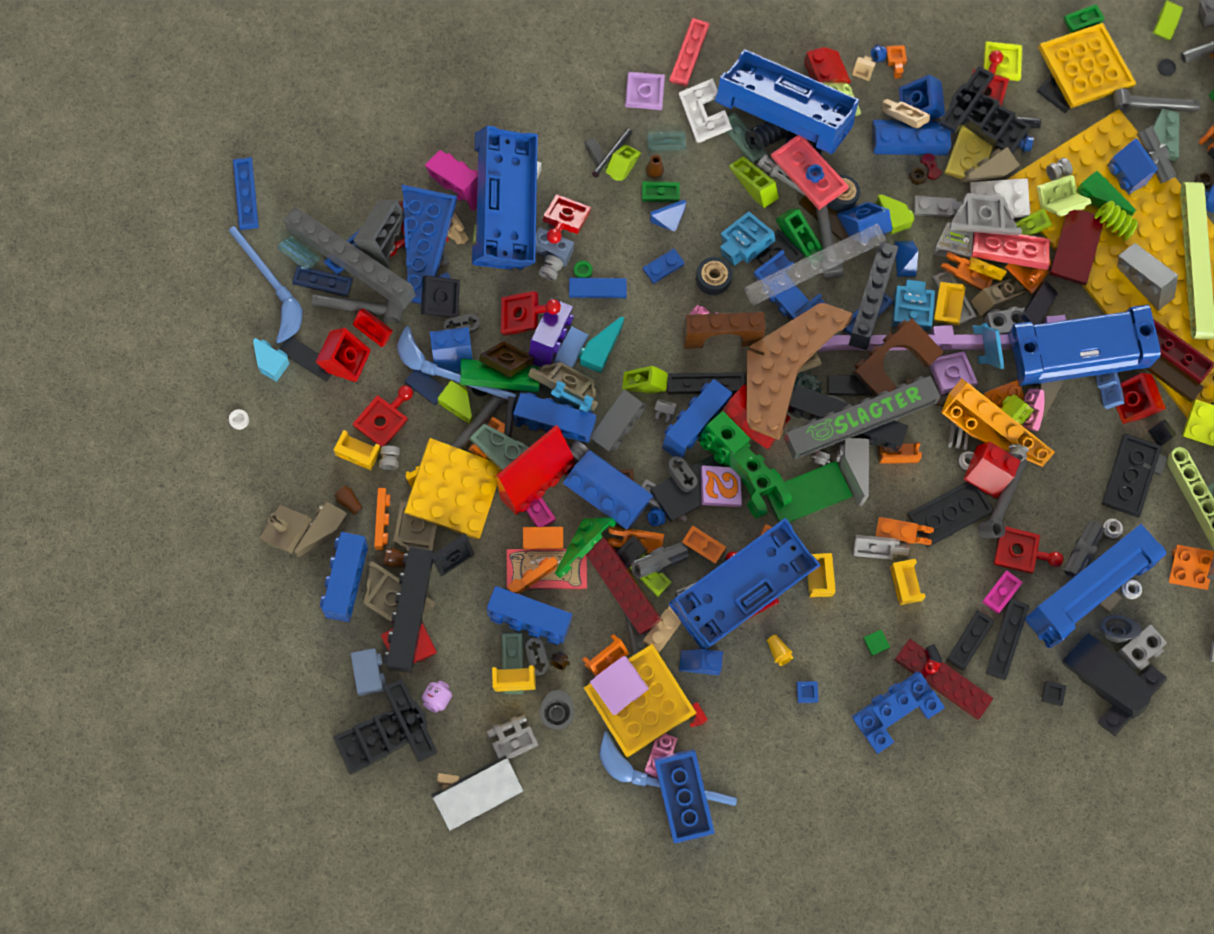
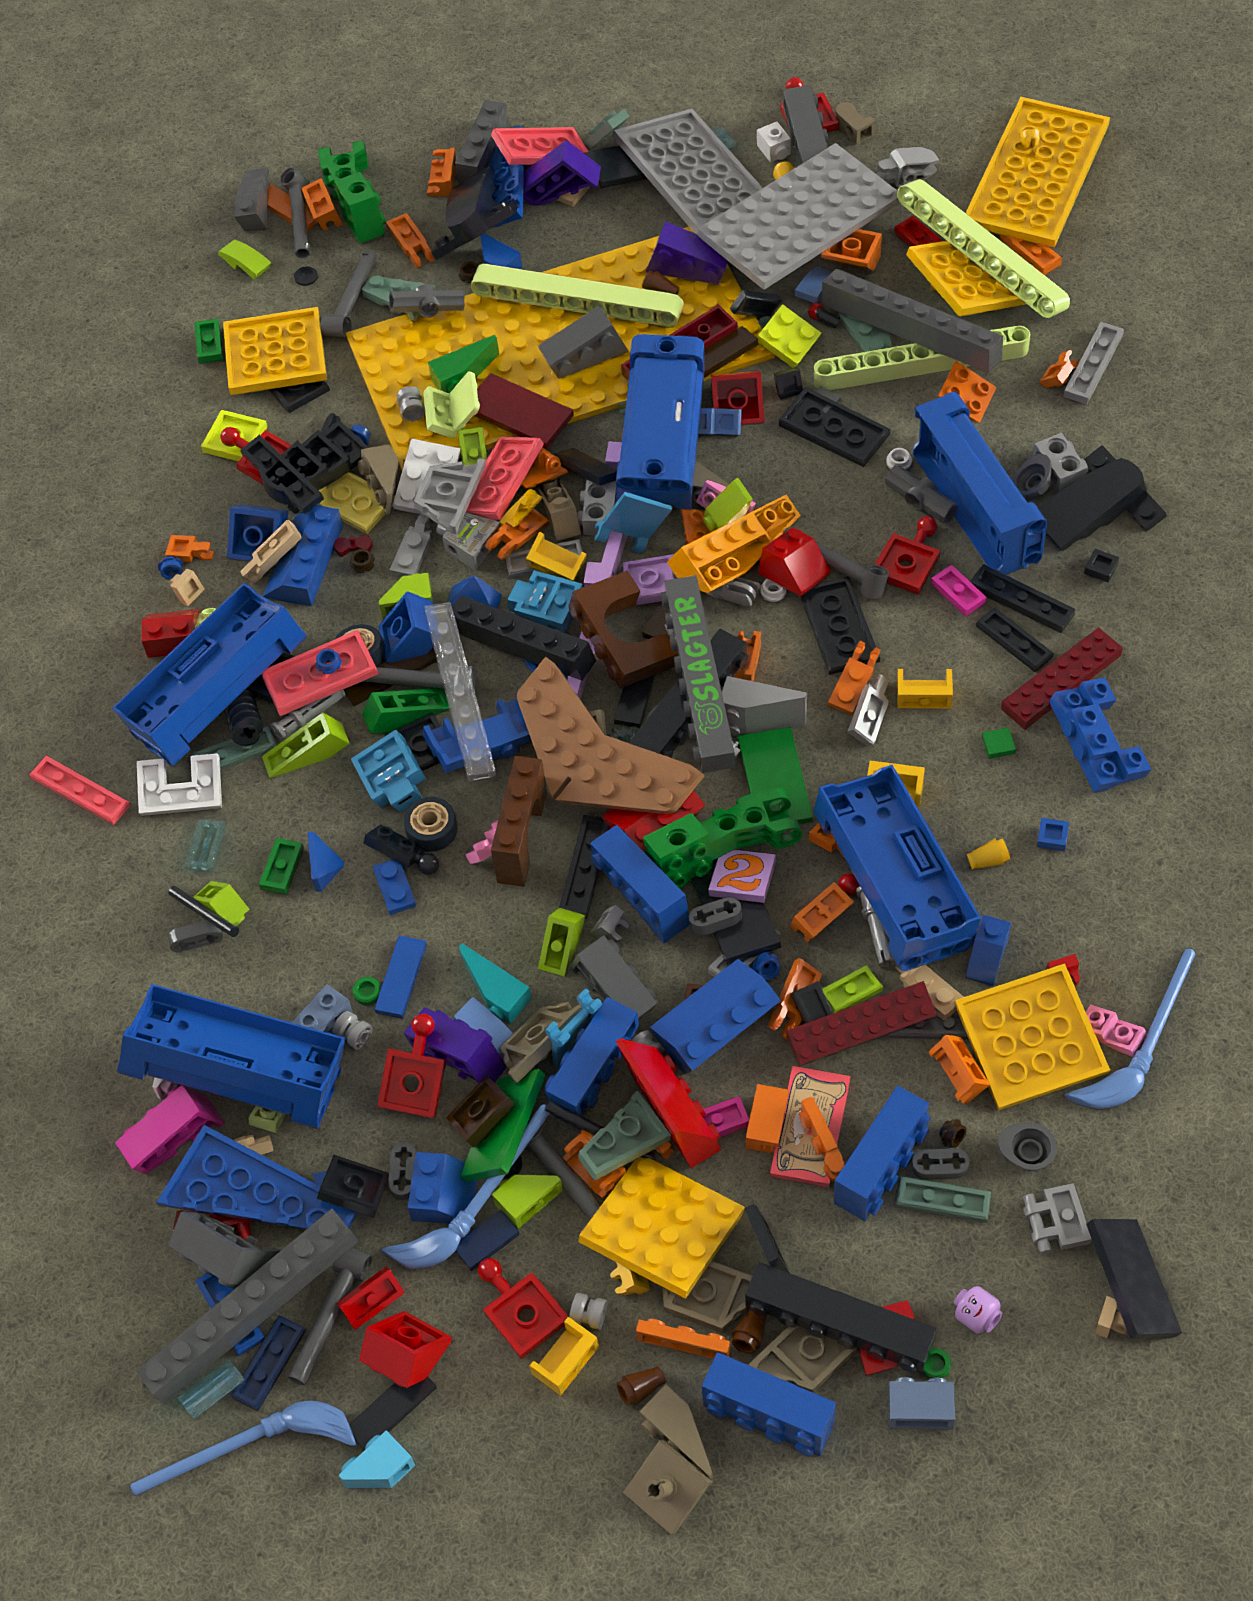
camera: 65 degrees left, 15 degrees down
white tile [229,409,249,430] -> none
blue tile [233,157,259,230] -> none
black slope [333,679,438,775] -> none
yellow panel [492,665,536,692] -> none
plate [542,194,591,244] -> none
green wing [555,518,616,578] -> none
lavender slope [590,656,649,715] -> none
lavender tile [625,72,665,110] -> none
dark grey piece [631,542,689,579] -> none
reddish brown cone [645,155,664,178] -> none
blue brick [654,749,715,844] -> none
arm [925,644,942,674] -> none
light grey plate [1008,444,1029,462] -> none
lime piece [1095,201,1138,241] -> none
blue slope [1107,138,1158,195] -> none
none -> black plate [363,824,439,875]
none -> green tile [923,1348,951,1379]

